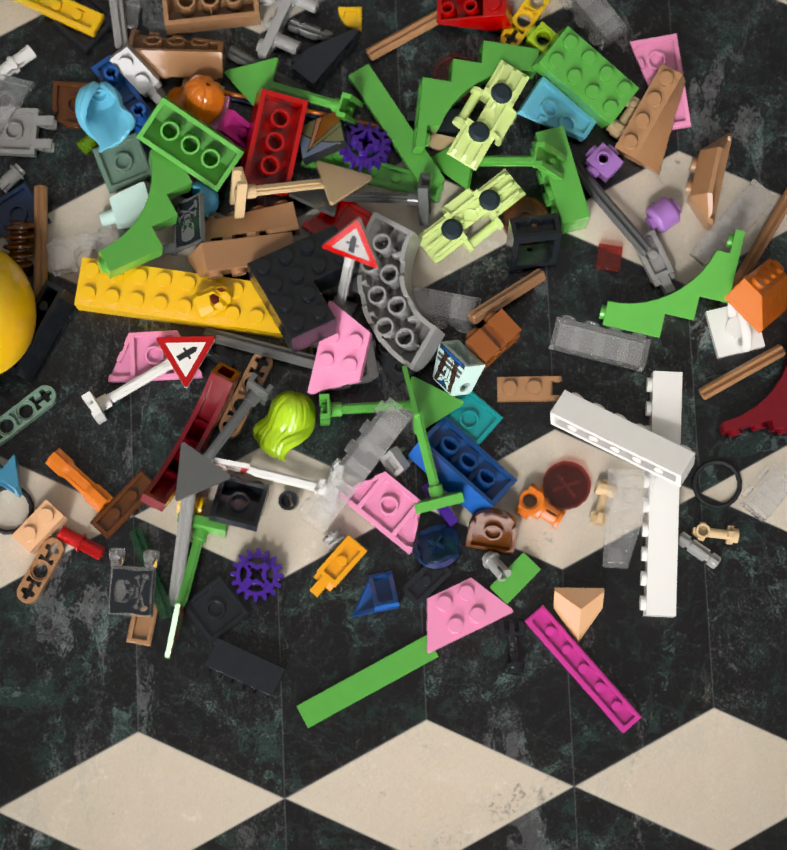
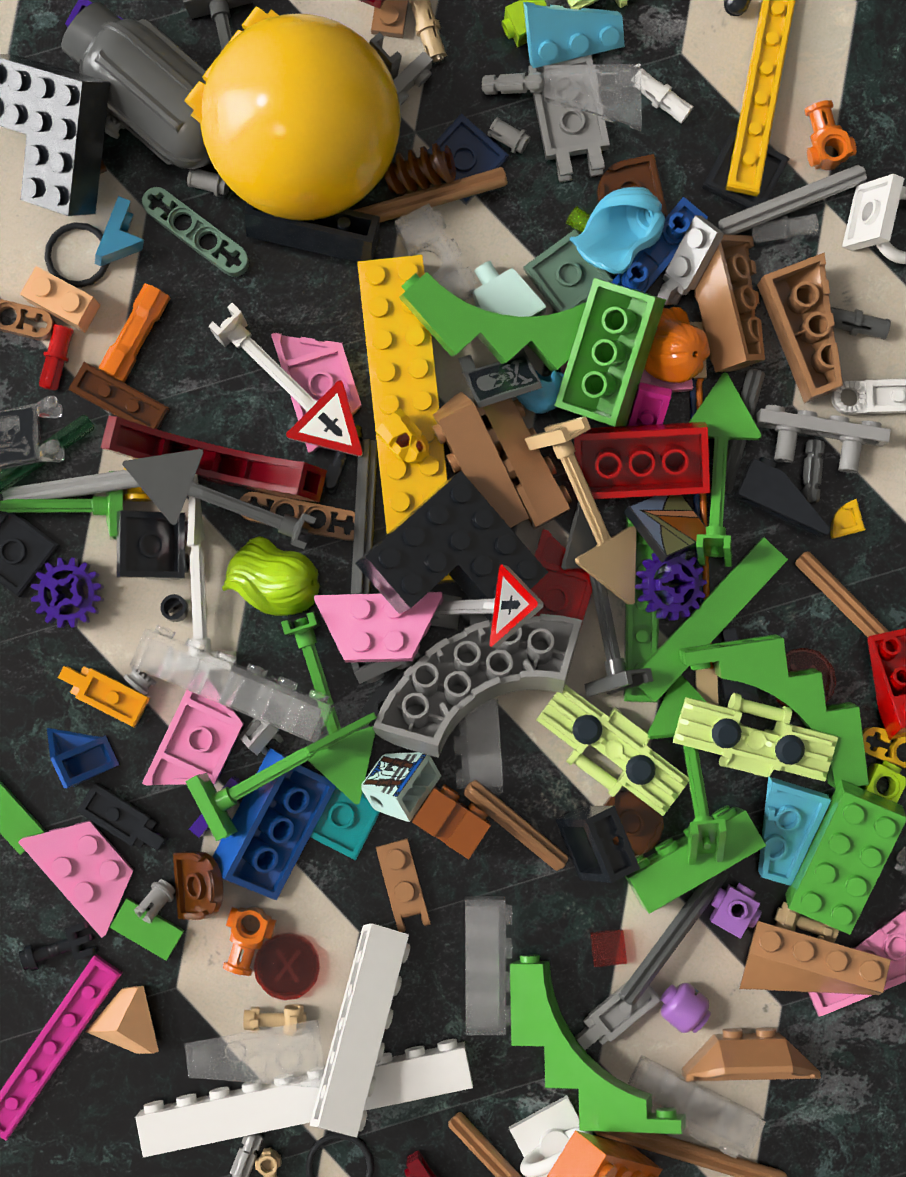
camera: 75 degrees right, 5 degrees up
dark blue tile [413,524,462,569] -> none

